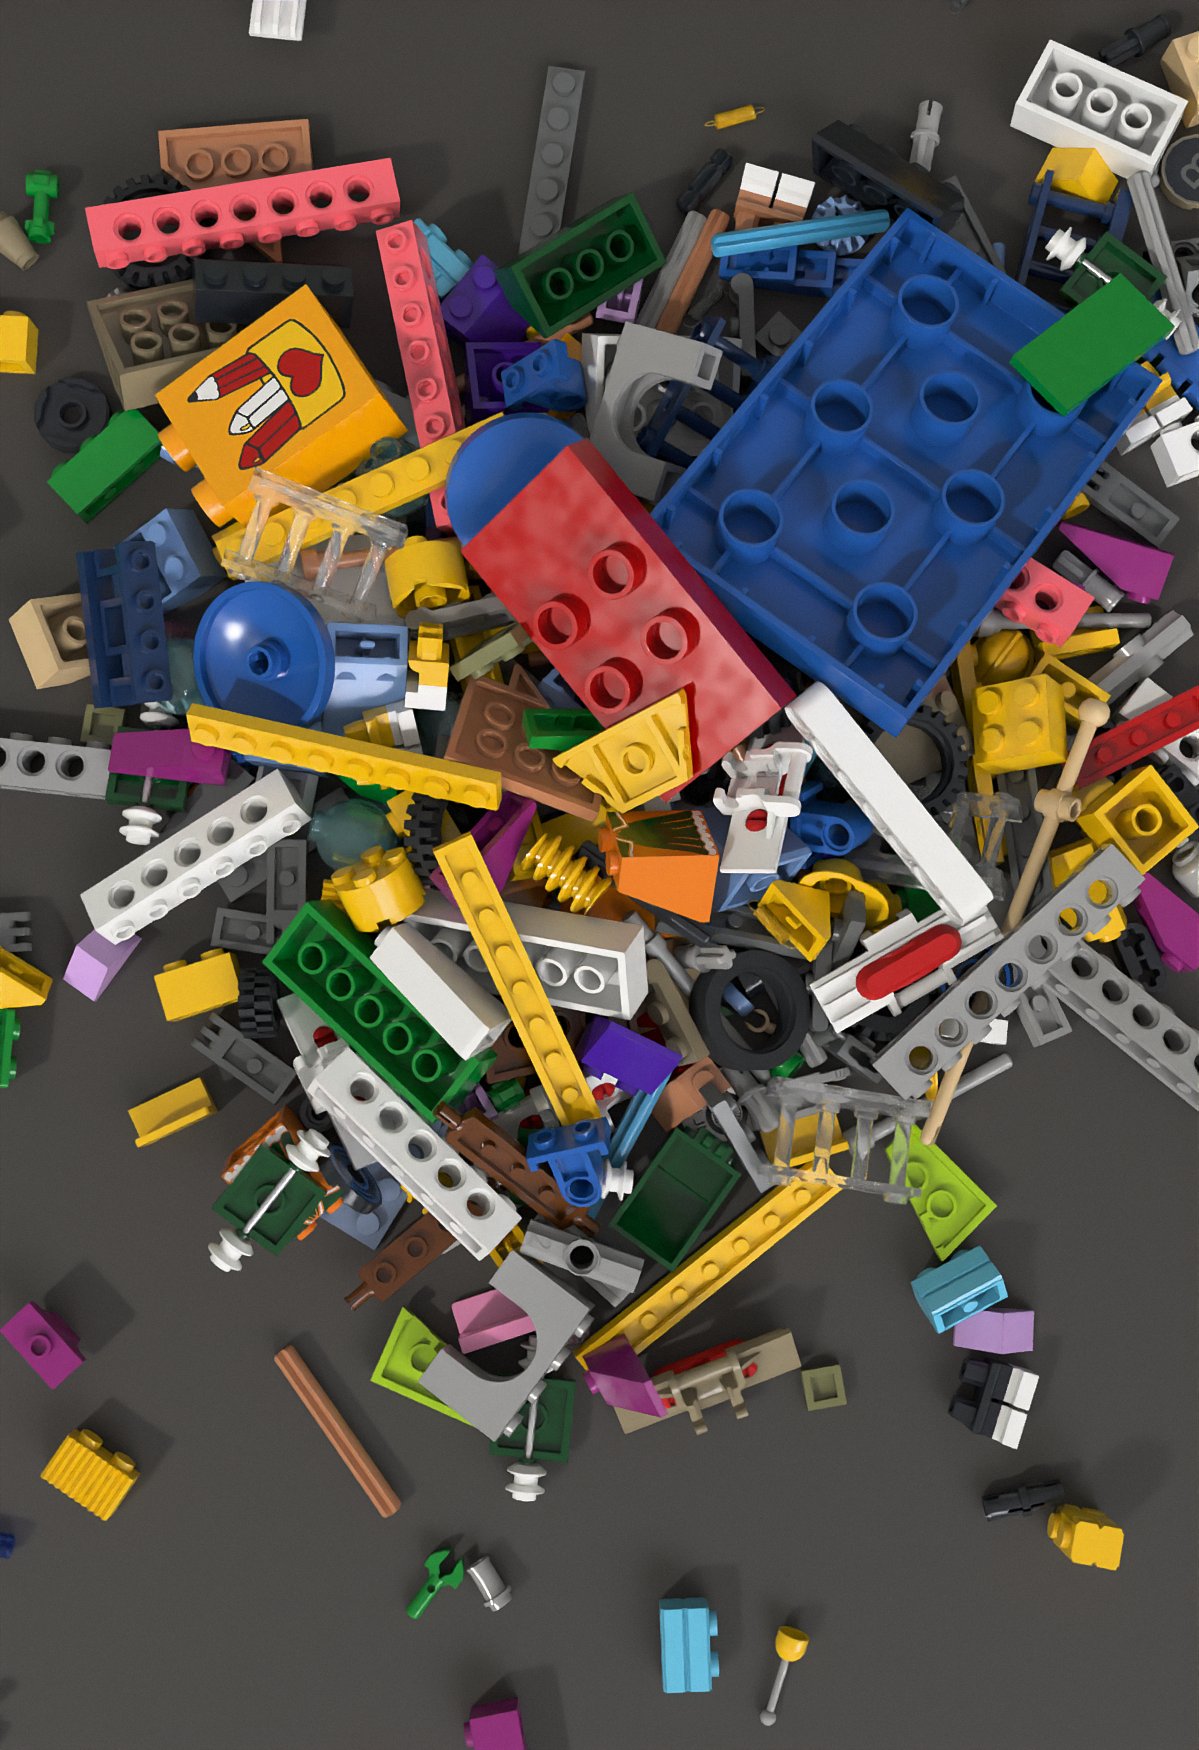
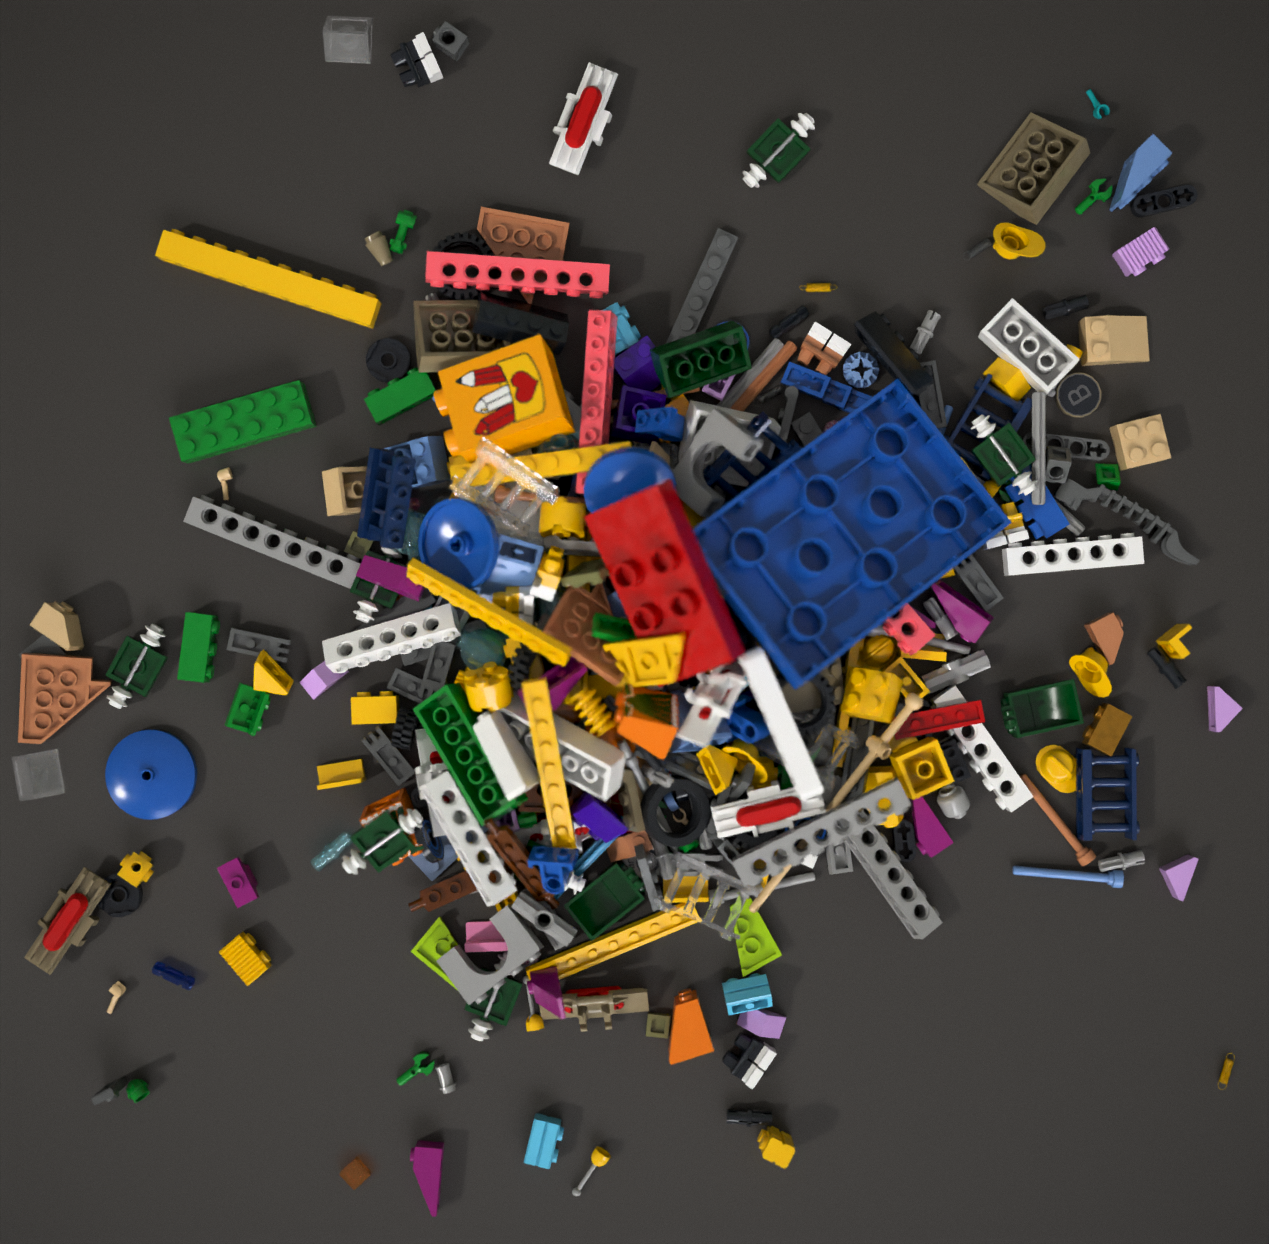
camera: 25 degrees right, 5 degrees up
nougat axle [274,1345,401,1518] -> none
dark azure axle [710,209,890,257] -> none
yellow piece [748,900,797,949] -> none
green tile [1009,273,1175,417] -> none
none -> clear light blue pin [310,831,353,872]
none -> yellow hinge [523,975,544,1031]
none -> orange slope [668,988,714,1065]

